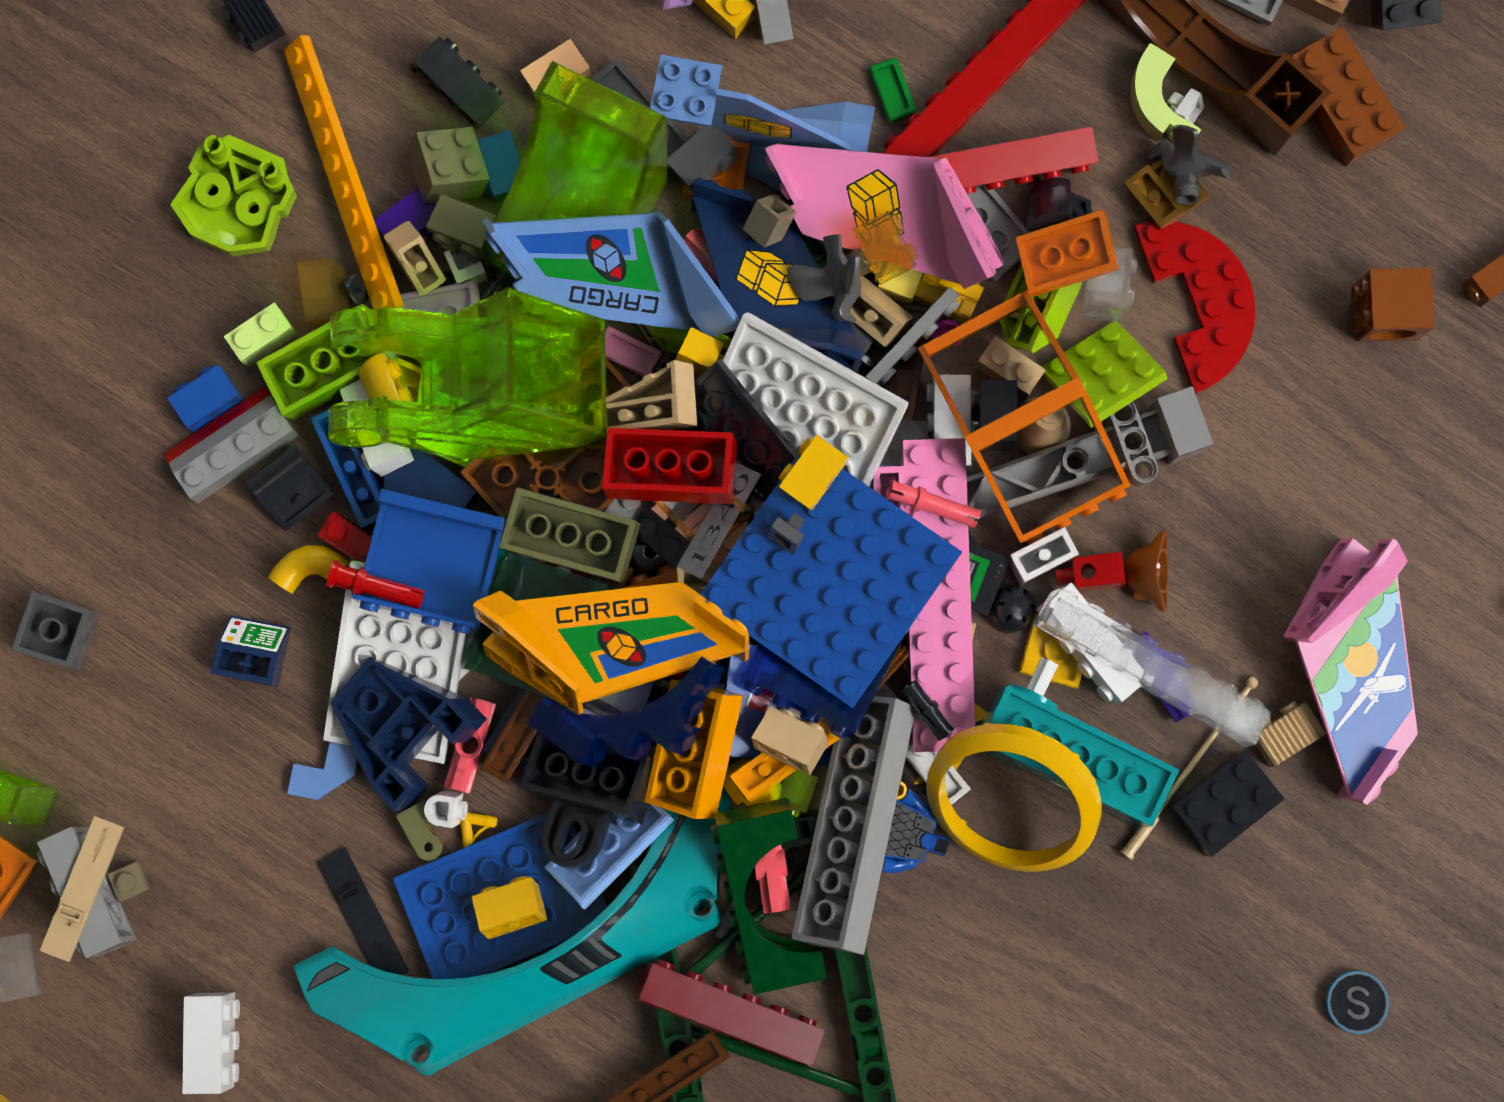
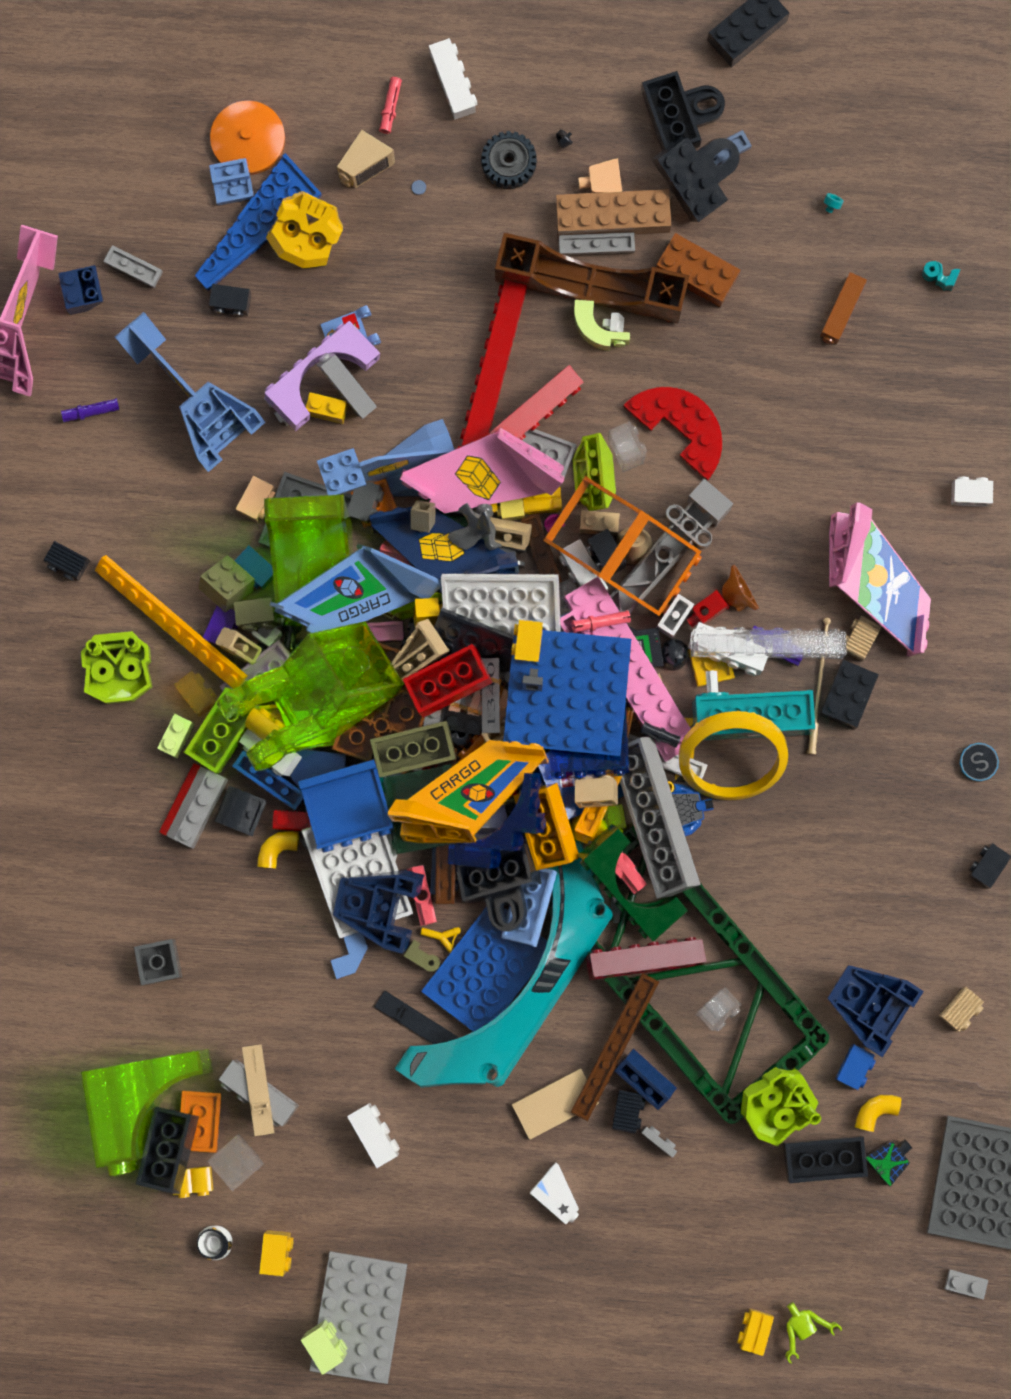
camera: 25 degrees left, 0 degrees up
dark tan plate [107,862,150,903] -> none
blue brick [167,364,244,433] -> none
dark blue slope [211,615,291,687] -> none
red pin [326,560,425,610] -> none
black piece [339,274,369,306] -> none
black wedge [409,36,505,129] -> none
white plate [424,791,468,828] -> none
yellow brick [472,876,547,940] -> none
clear yellow brick [852,210,918,285] -> none
light grey plate [866,287,960,384] -> none
green tile [868,57,917,124] -> none
orange plate [1015,209,1120,297] -> none
black brick [1027,178,1092,232] -> none
lime plate [1041,320,1168,428] -> none
pearl gold slope [1124,158,1209,229] -> none
dark grey animal [1148,124,1232,205] -> none
dark orange brick [1351,268,1435,342] -> none

